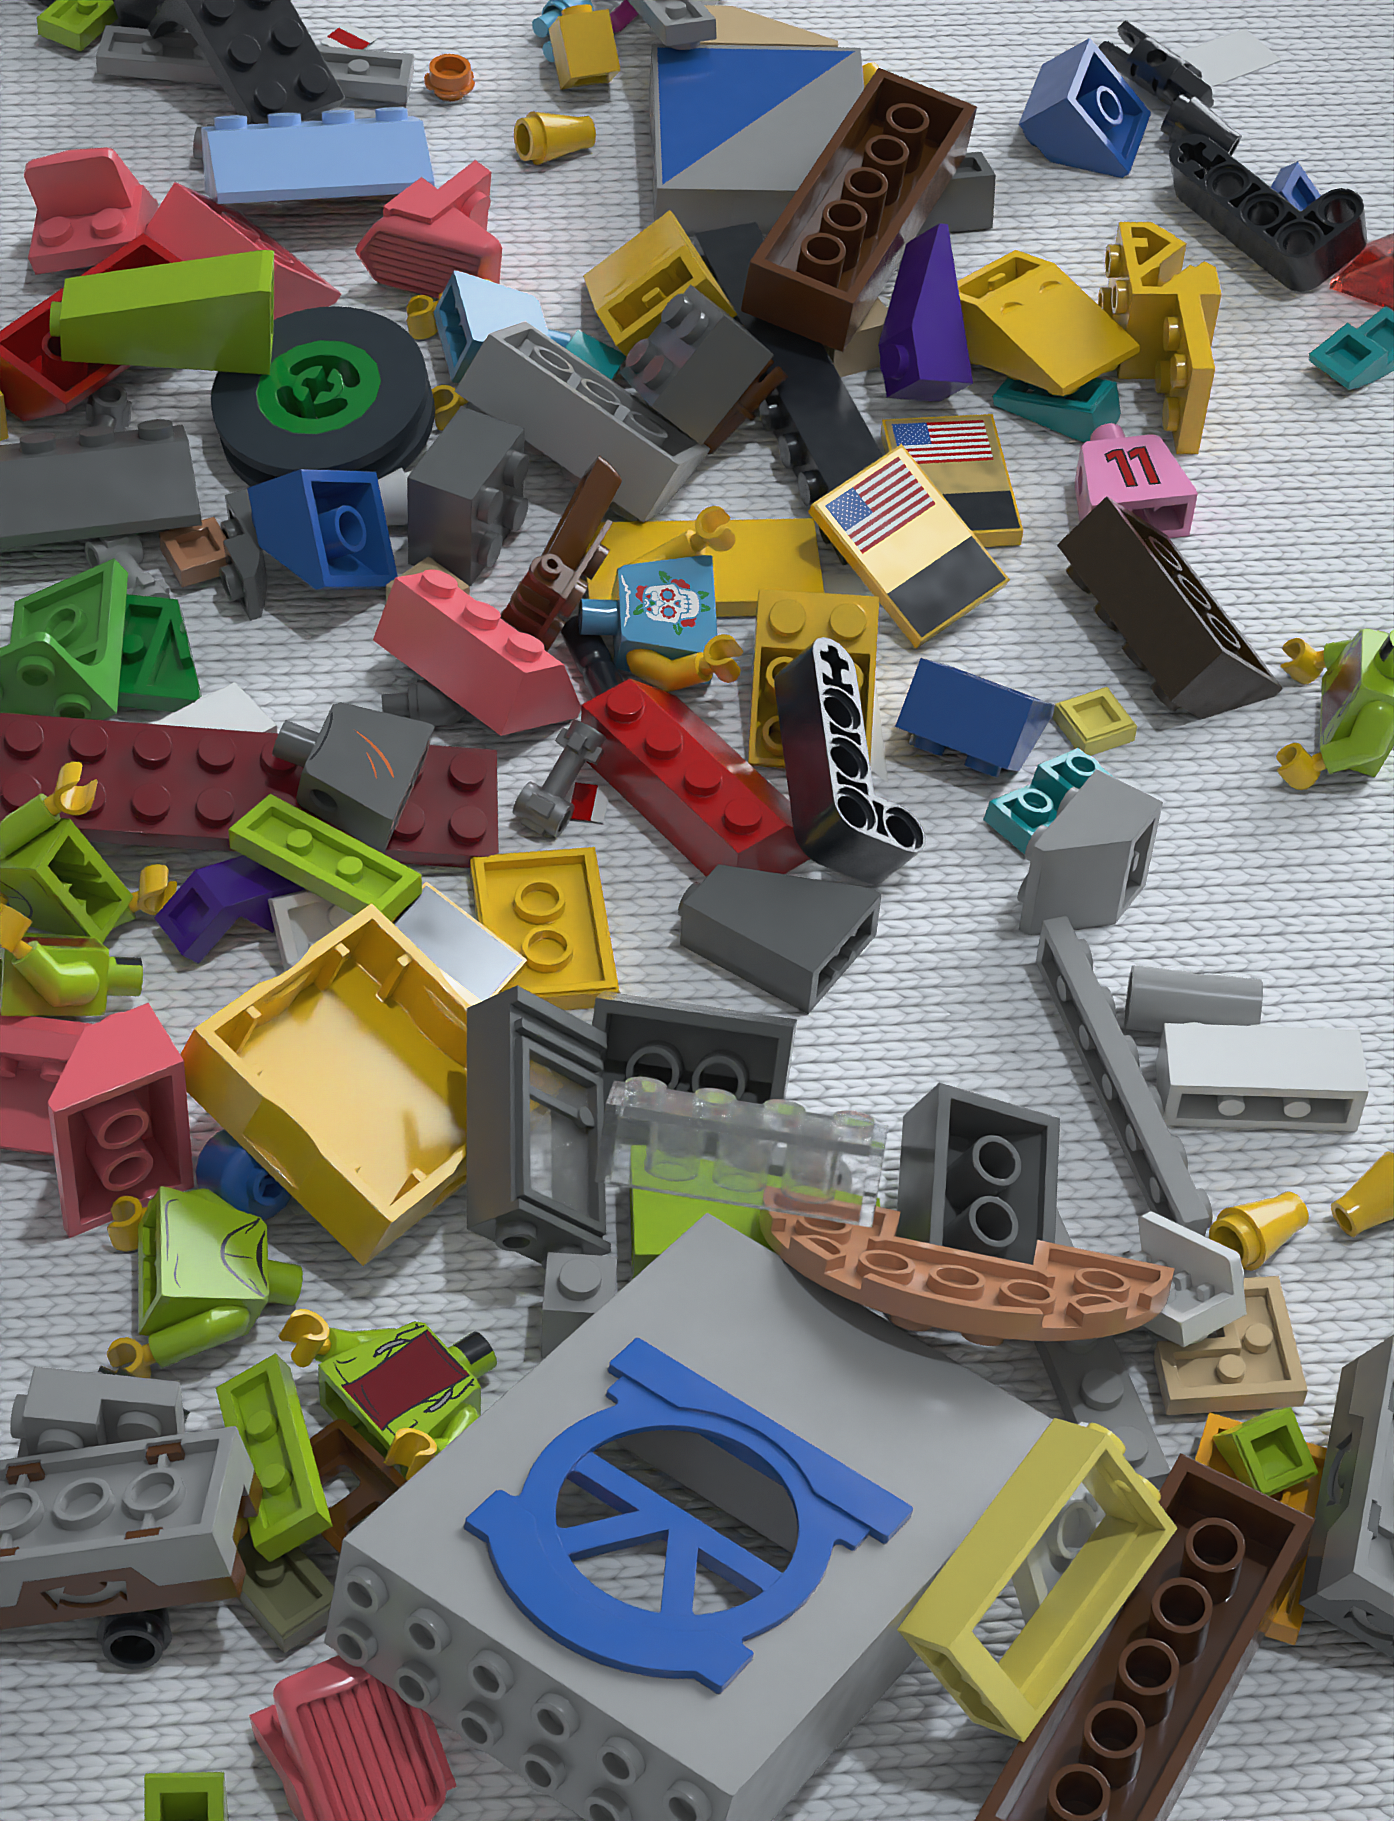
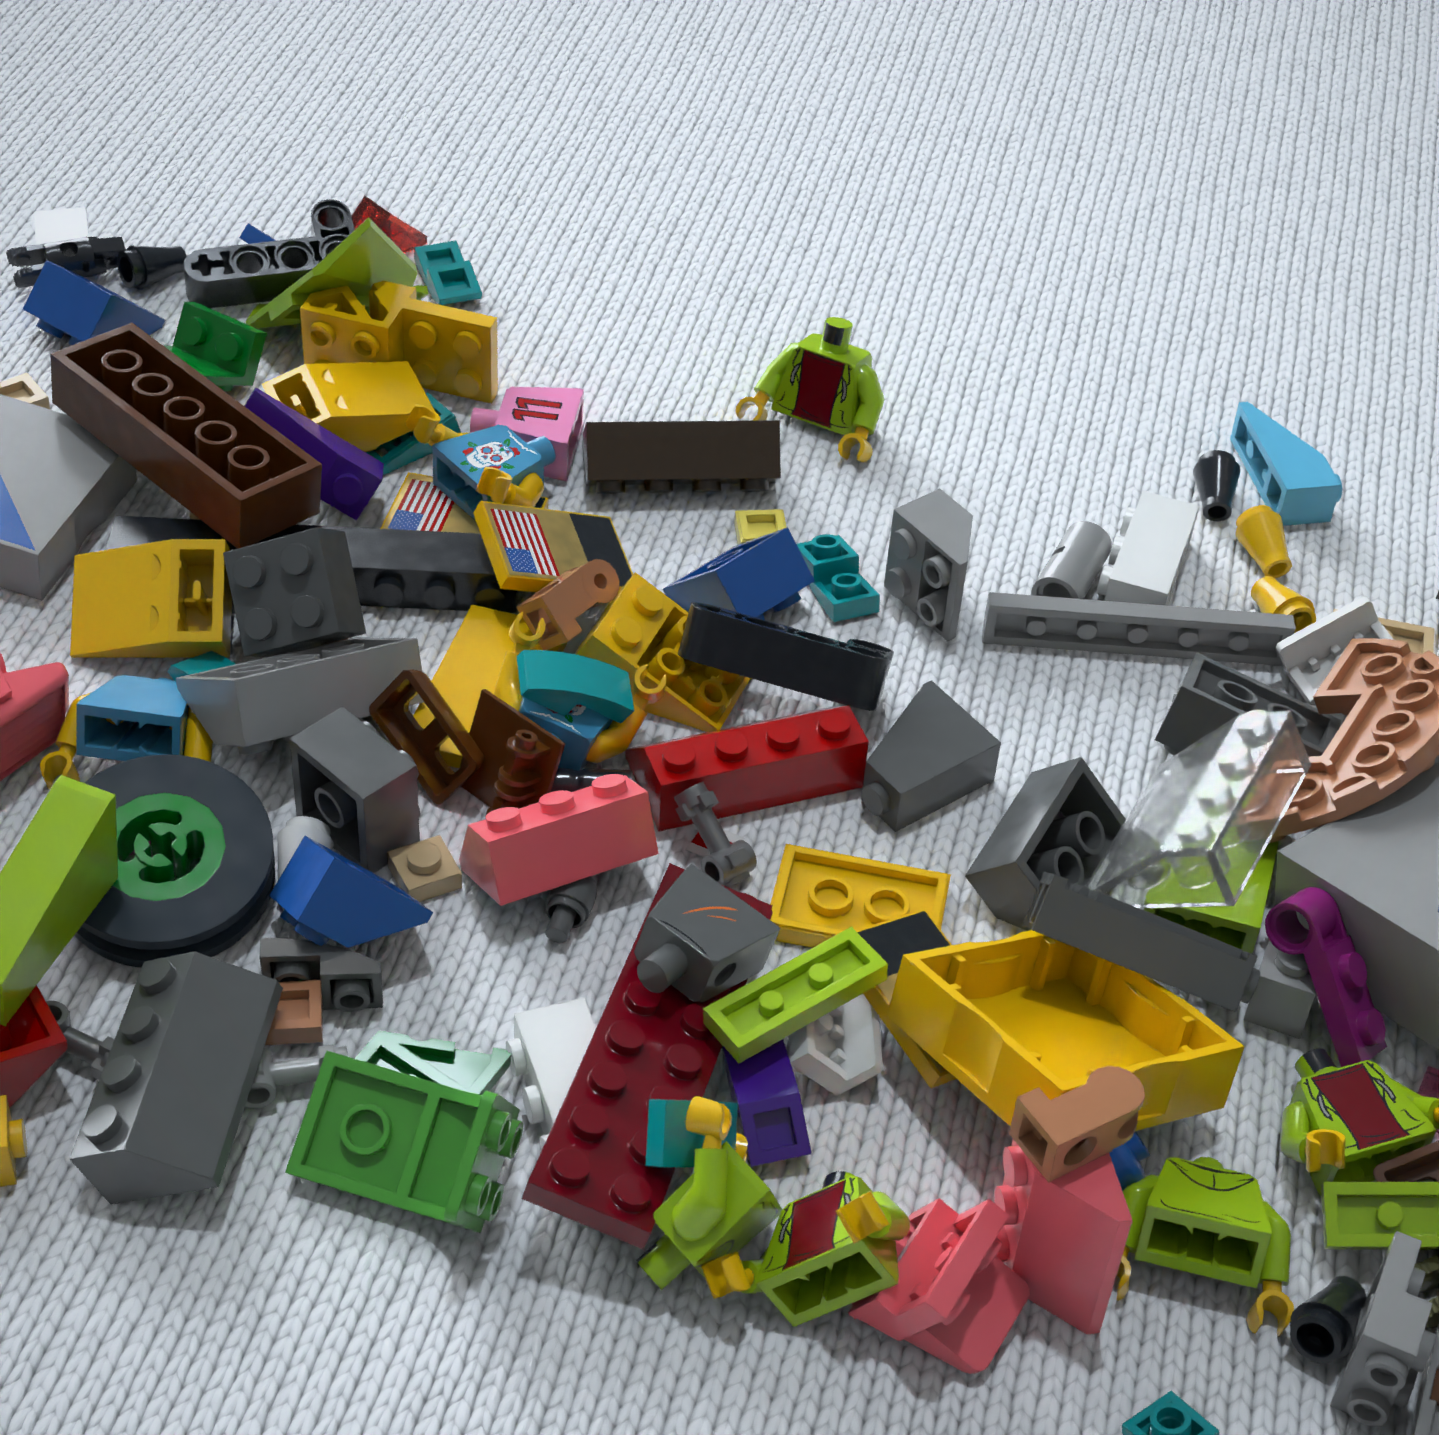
camera: 70 degrees left, 5 degrees down
none -> green bracket [163,302,267,391]
none -> lime panel [246,217,428,329]
none -> torso [405,404,556,521]
none -> nougat leg [516,559,619,650]
none -> teal slope [517,650,634,724]
none -> teal slope [646,1099,738,1168]
none -> nougat leg [1009,1066,1145,1182]
none -> magenta plate [1265,887,1387,1067]

